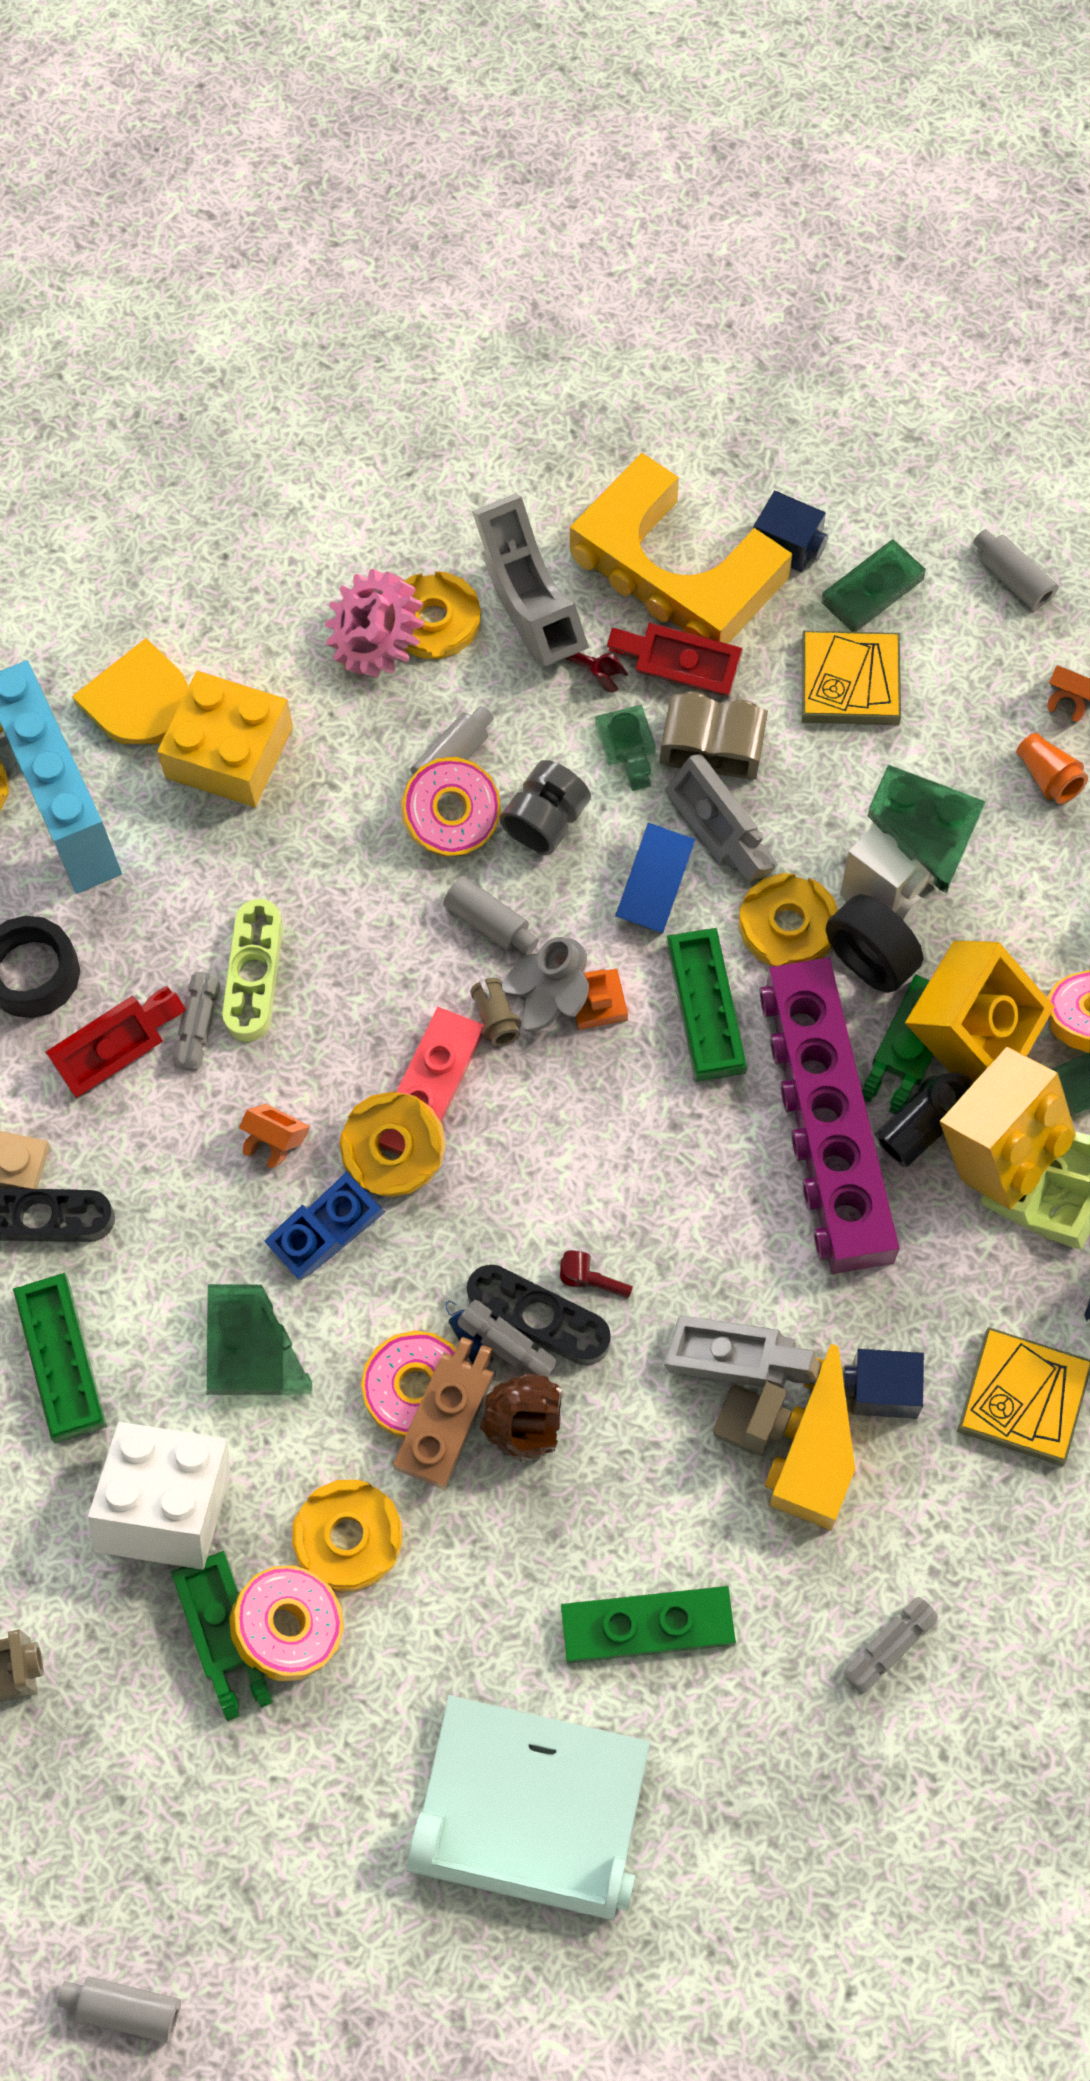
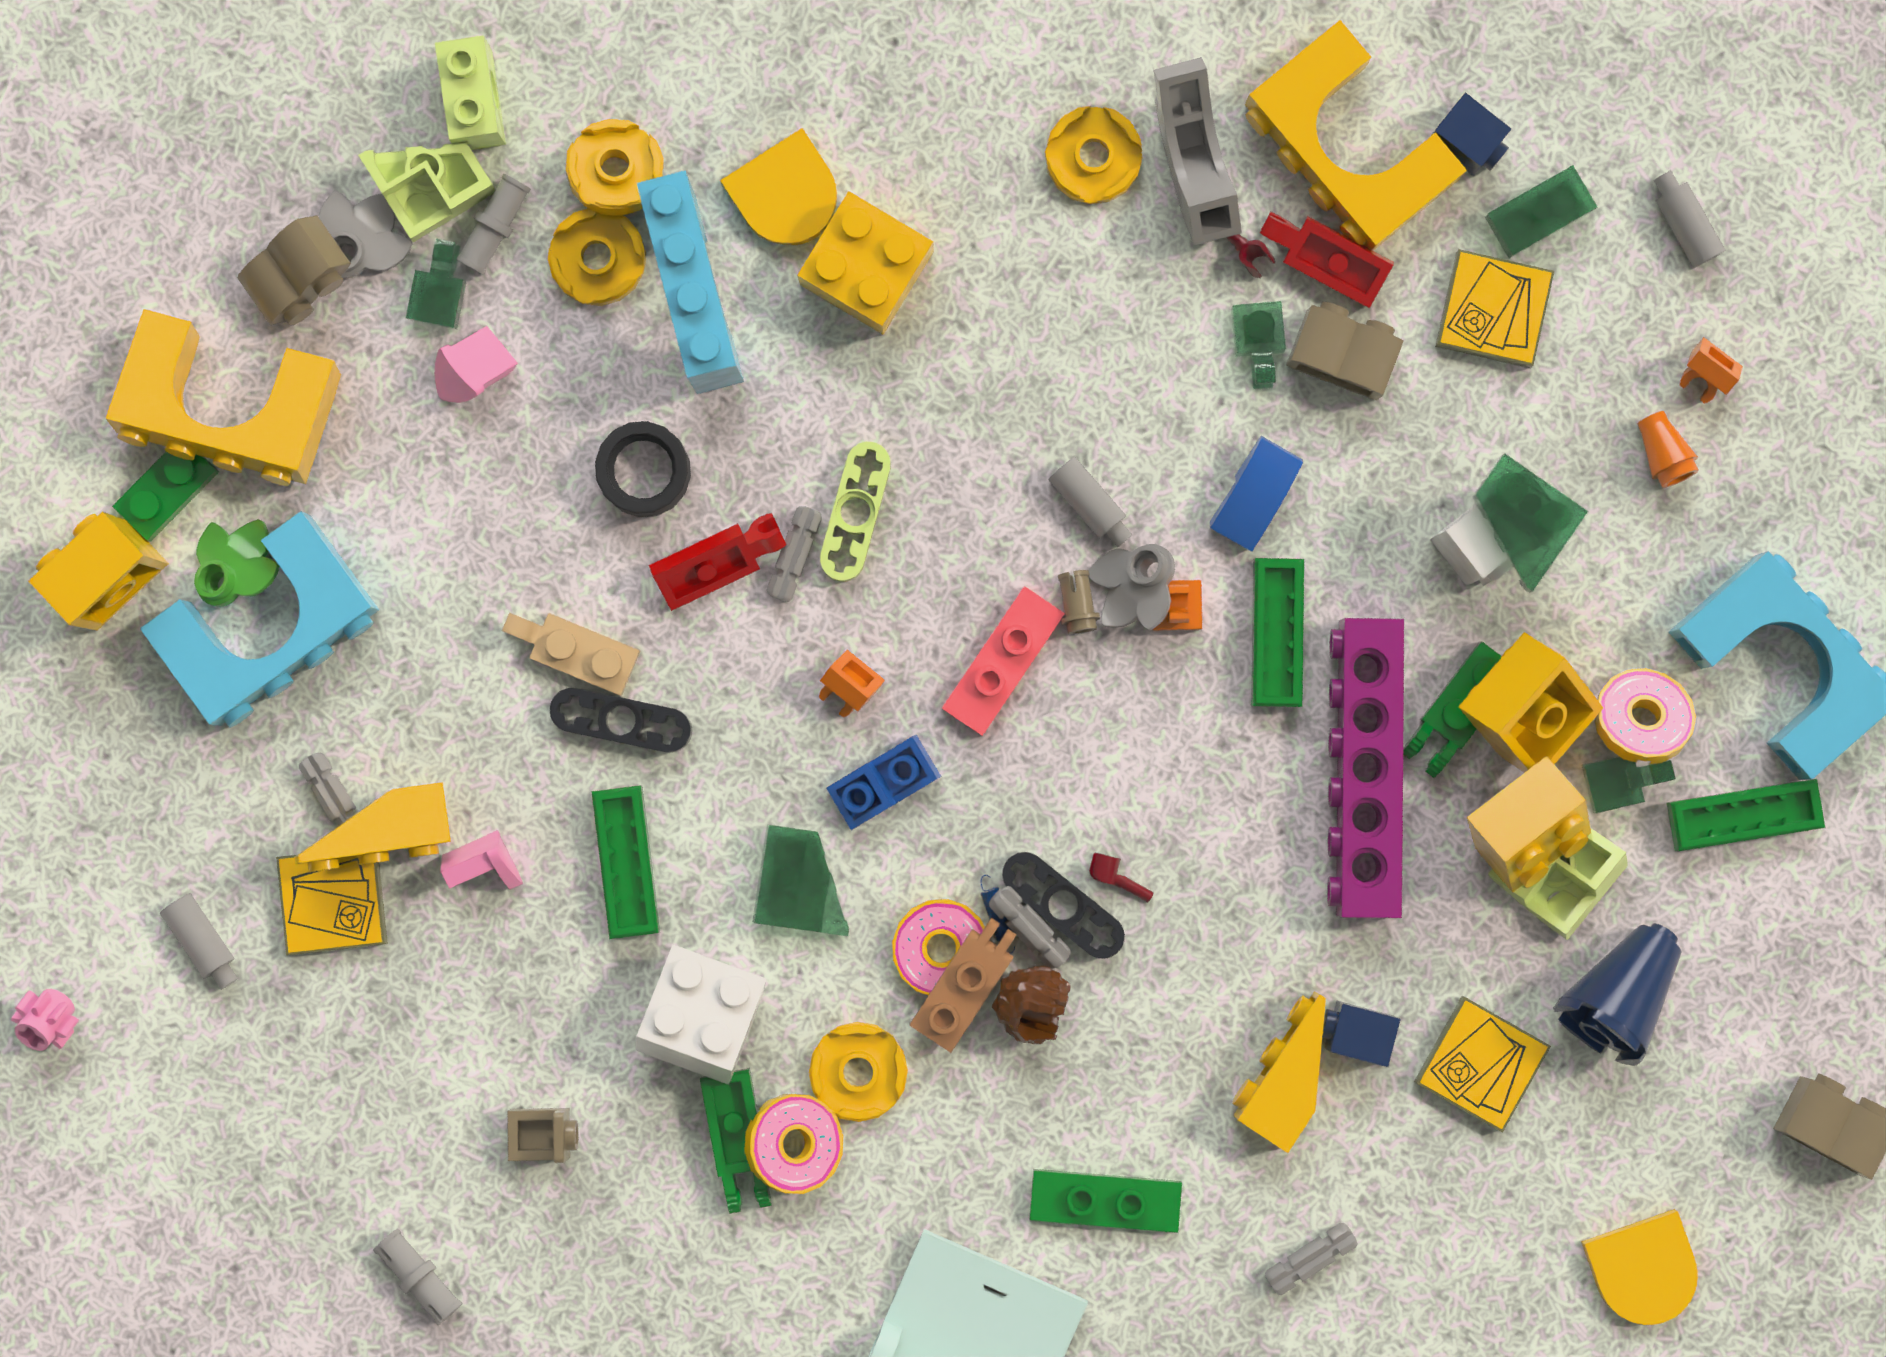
camera: 10 degrees right, 20 degrees up
bright pink gear [325,569,424,678] -> none
yellow tile [339,1092,446,1197] -> none
tile [400,757,501,857] -> none
light grey cylinder [411,706,494,775] -> none
dark grey wheel [499,760,591,855] -> none
light grey hinge [664,1315,822,1388] -> none
light grey hinge [665,754,778,882] -> none
dark tan bracket [713,1382,792,1456] -> none
yellow tile [738,873,838,967] -> none
black tyre [825,894,924,993] -> none
black piece [874,1072,973,1167] -> none

